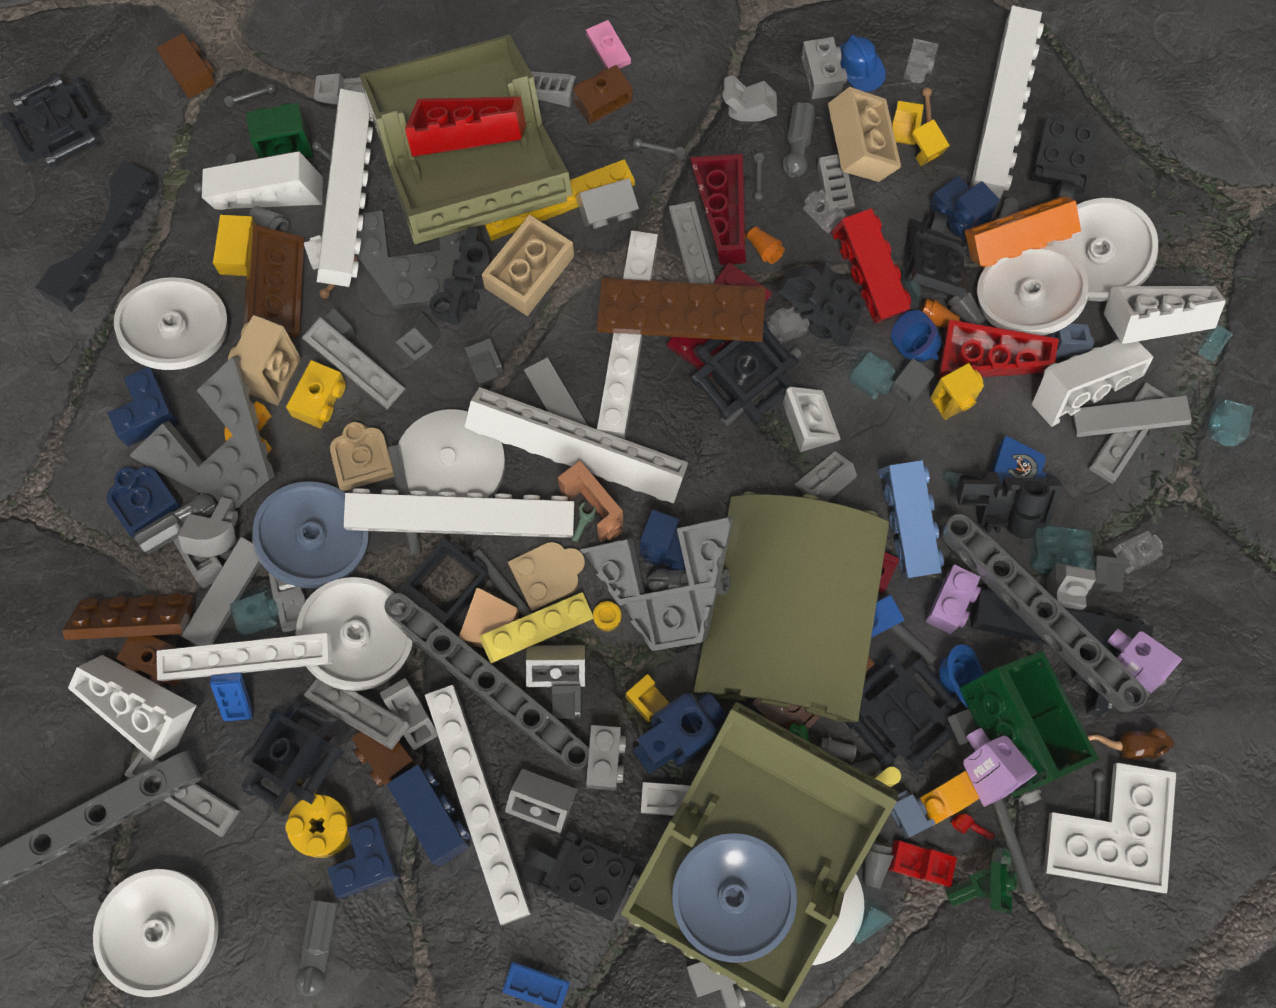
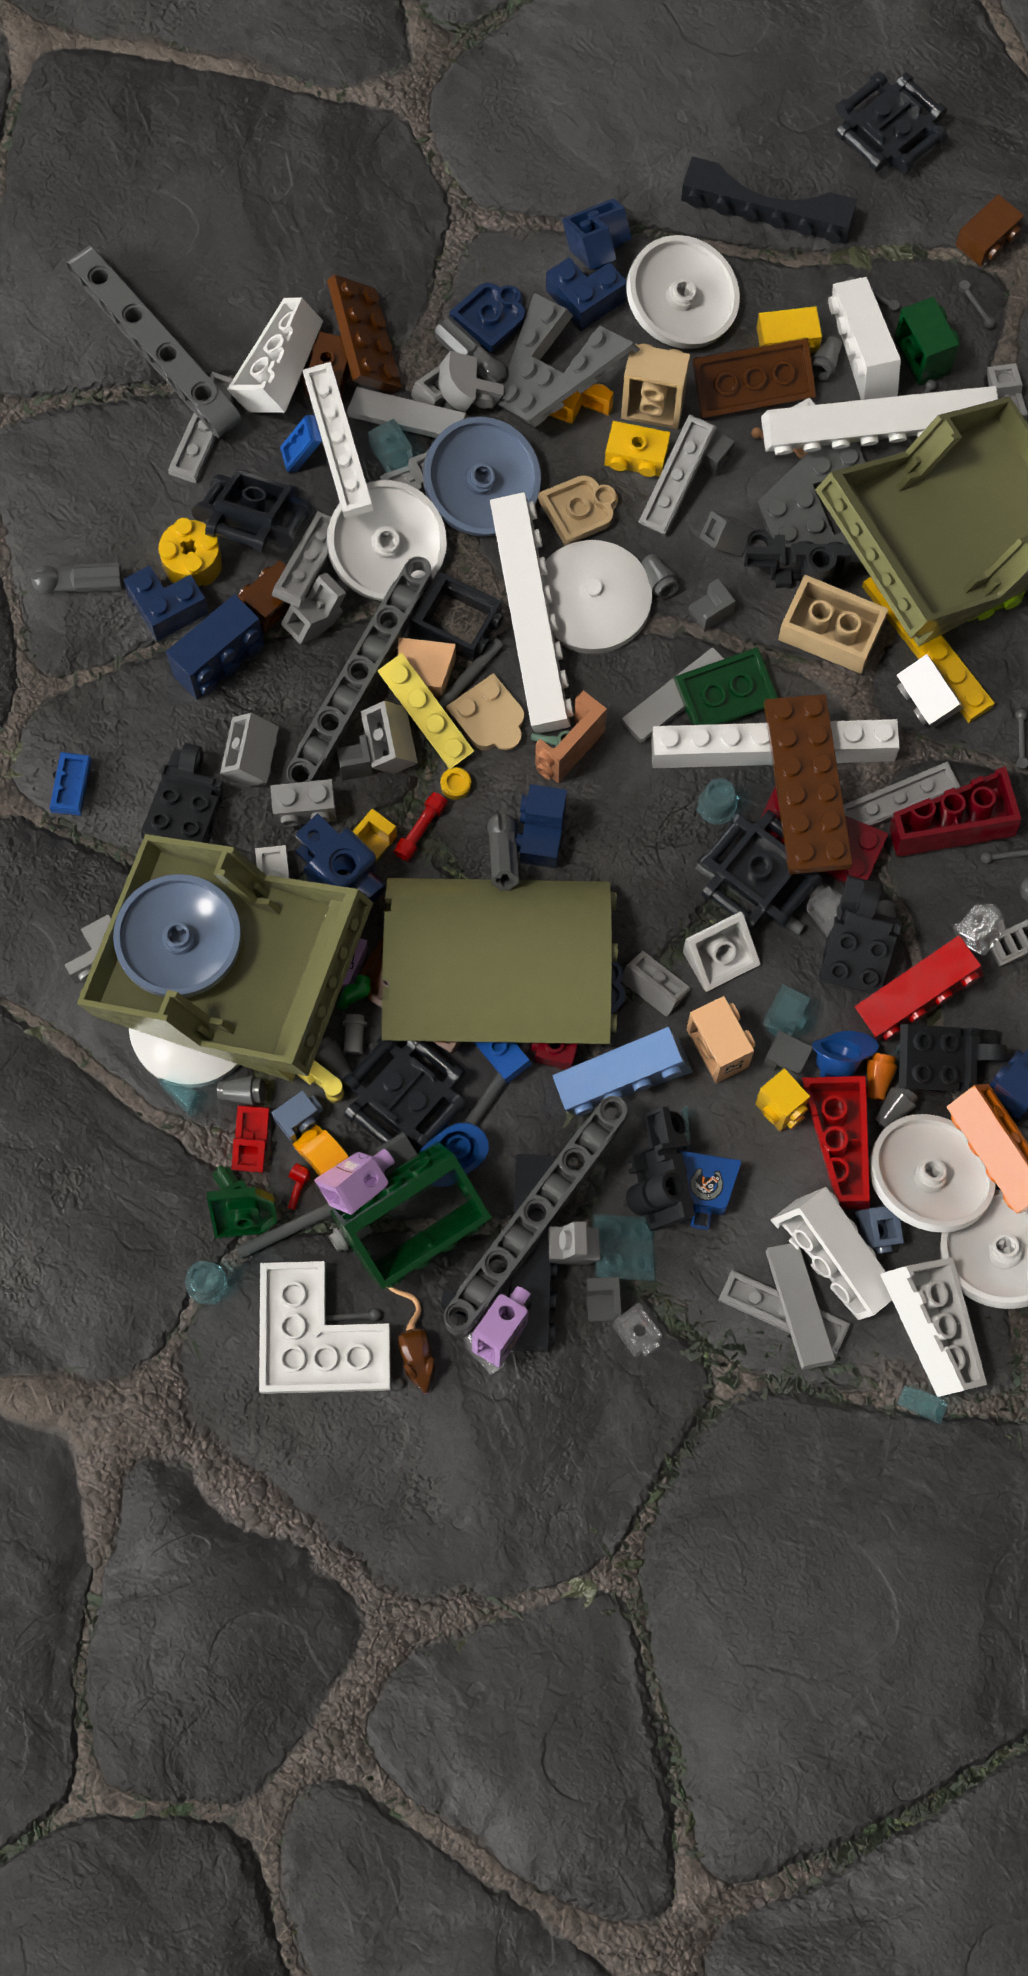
camera: 80 degrees right, 0 degrees up
white dish [93,869,218,997] -> none
dark grey bar [388,445,422,556] -> none
red wedge [405,97,526,157] -> none
white brick [425,685,532,925] -> none
white brick [464,387,688,503] -> none
wing [580,516,734,651] -> none
orange cone [747,226,785,264] -> none
lavender brick [925,565,981,634] -> none
clear light blue brick [1209,400,1253,446] -> none
none -> clear light blue piece [185,1261,228,1305]
none -> red bar [393,792,448,862]
none -> dark blue brick [562,198,632,270]
none -> dark grey cone [641,554,679,599]
none -> dark green tile [673,647,778,725]
none -> light nougat brick [686,996,755,1083]
none -> clear light blue piece [696,778,739,824]

